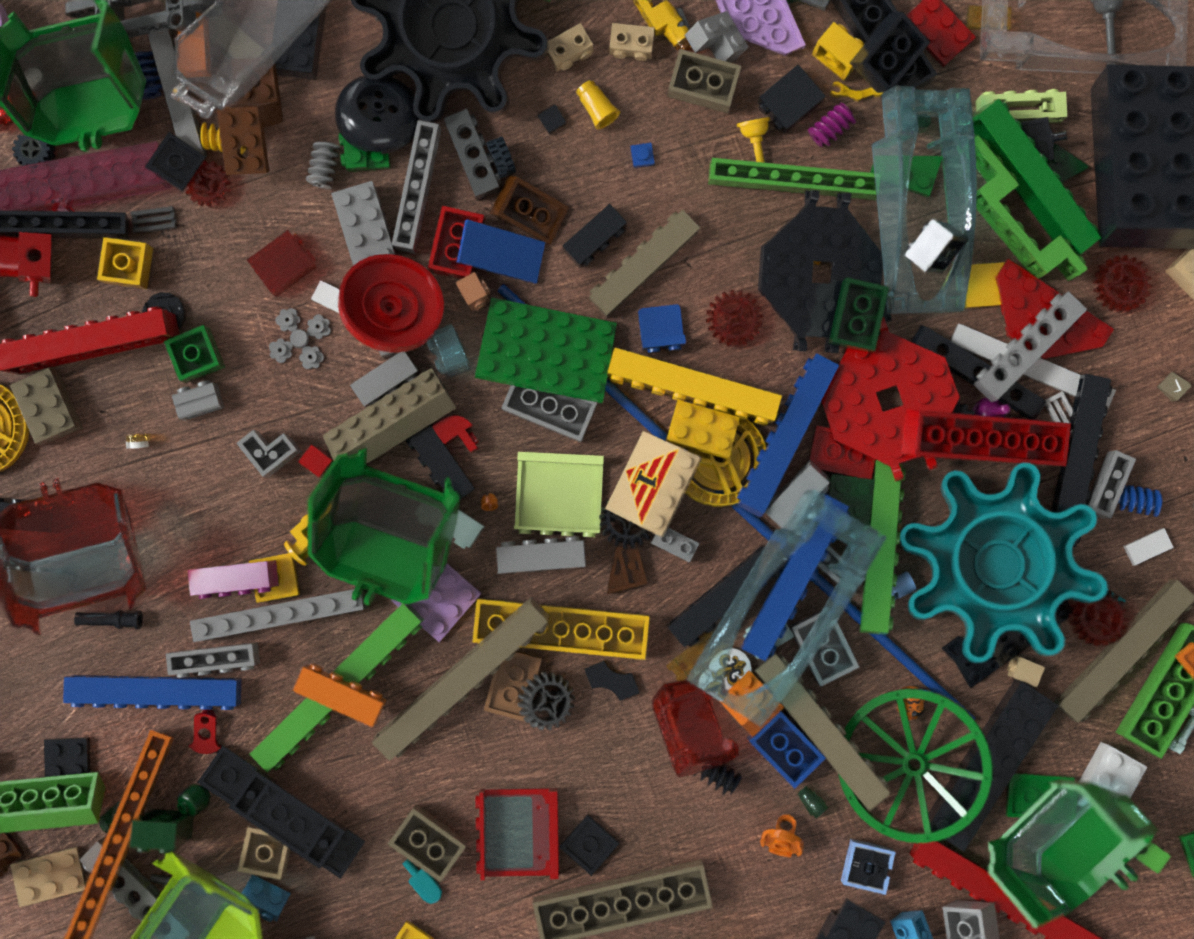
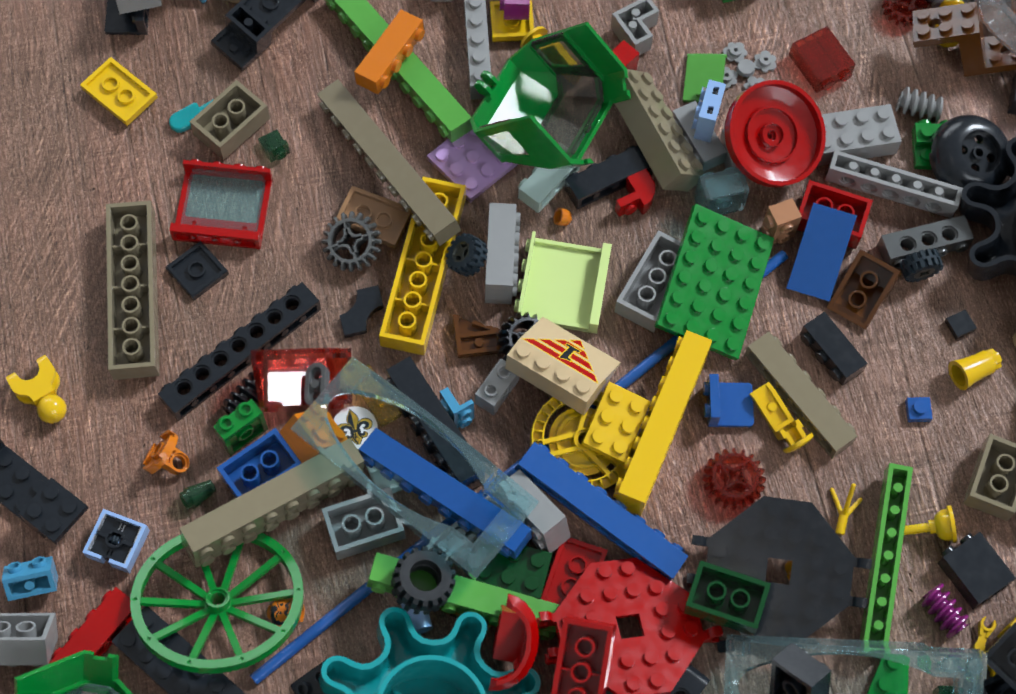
camera: 90 degrees right, 20 degrees down
none -> black brick [158,282,321,421]
none -> green plate [213,399,268,456]
none -> clear green bracket [258,129,290,162]
none -> dark grey plate [304,362,330,409]
none -> black tyre [391,546,456,615]
none -> dark azure bracket [439,387,474,428]
none -> black wheel [446,233,488,277]
none -> red piece [489,594,539,691]
none -> bright green container [683,54,727,102]
none -> light blue piece [691,80,726,143]
none -> yellow piece [749,382,814,454]
none -> yellow plant [830,483,863,536]

